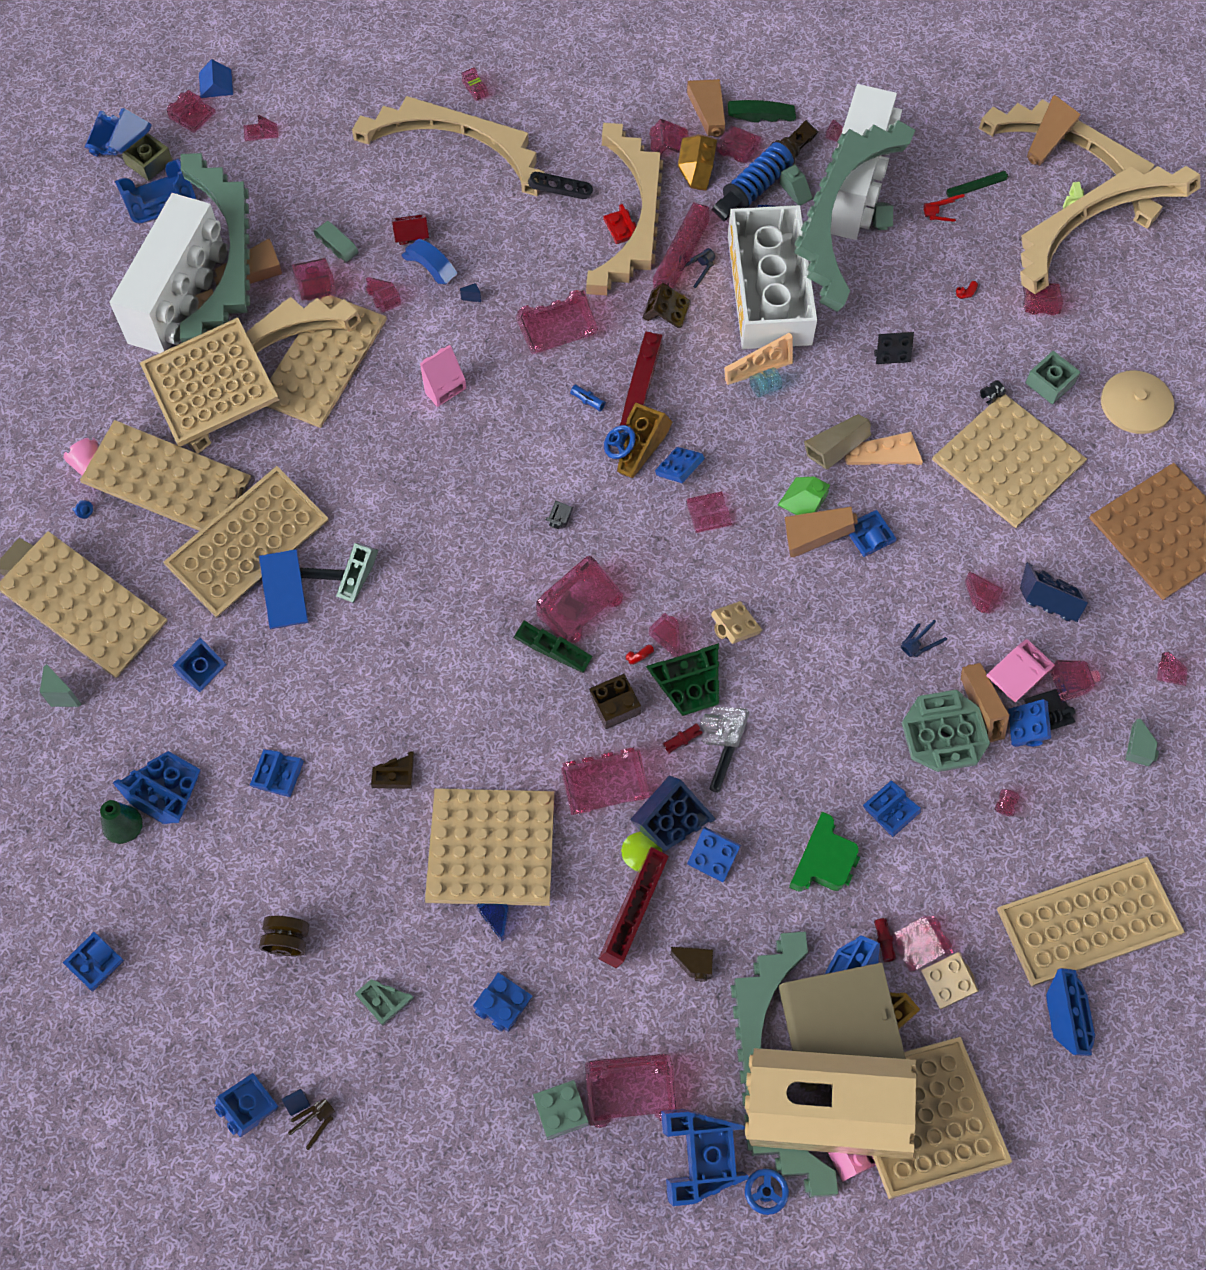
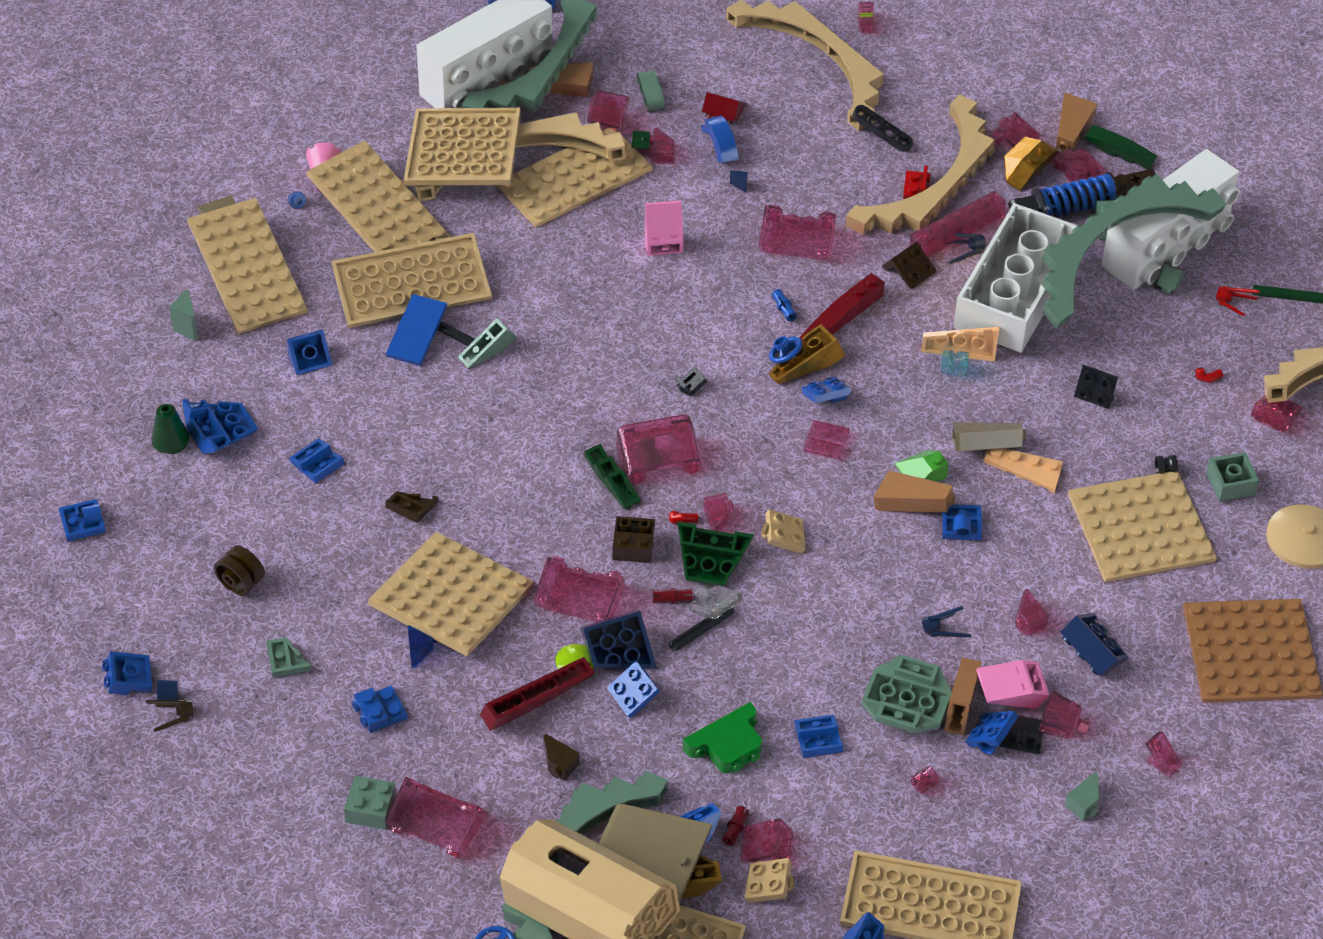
camera: 30 degrees right, 15 degrees down
blue wedge [661,1109,749,1206] -> none
none -> dark green bracket [631,131,650,149]

